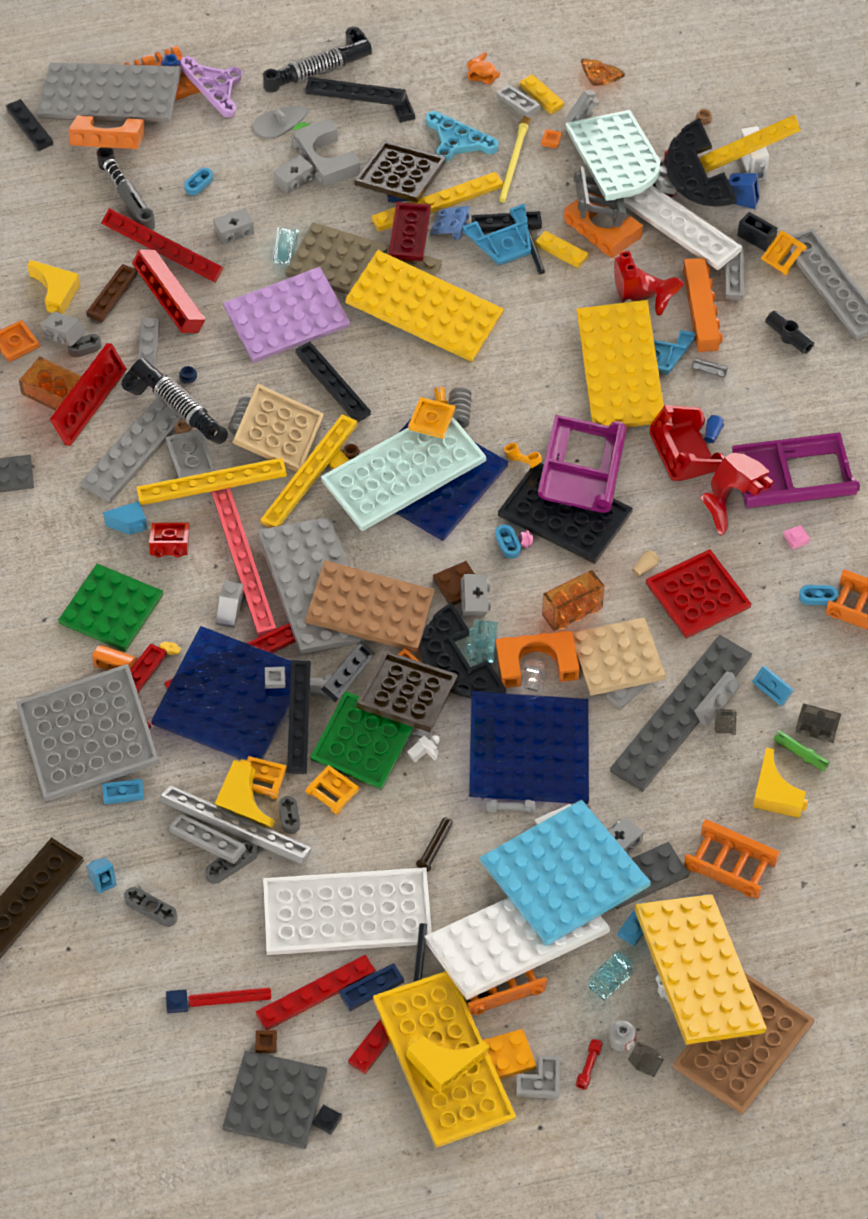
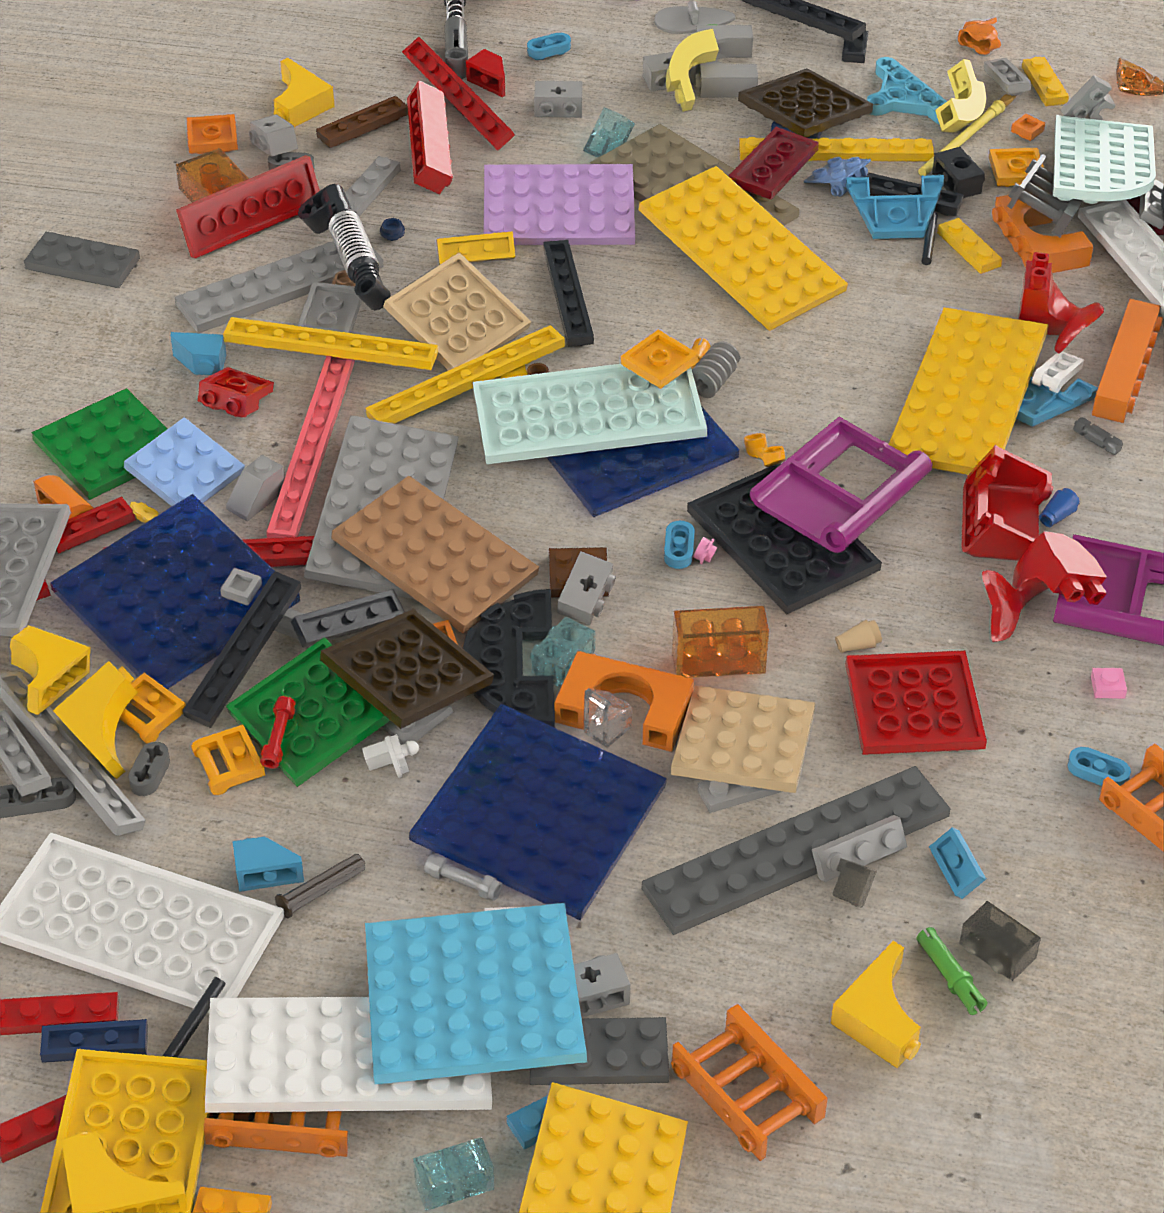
camera: 25 degrees right, 10 degrees down
none -> yellow arch [10,625,90,715]
none -> light blue plate [124,417,245,517]
none -> dark azure slope [232,836,304,892]
none -> red bar [260,696,296,769]
none -> yellow plate [436,231,516,265]
none -> red slope [466,49,505,98]
none -> light yellow arch [666,29,719,112]
none -> black brick [932,147,985,198]
none -> light yellow arch [935,59,986,132]
none -> light orange plate [988,148,1044,187]
none -> white plate [1032,351,1084,393]

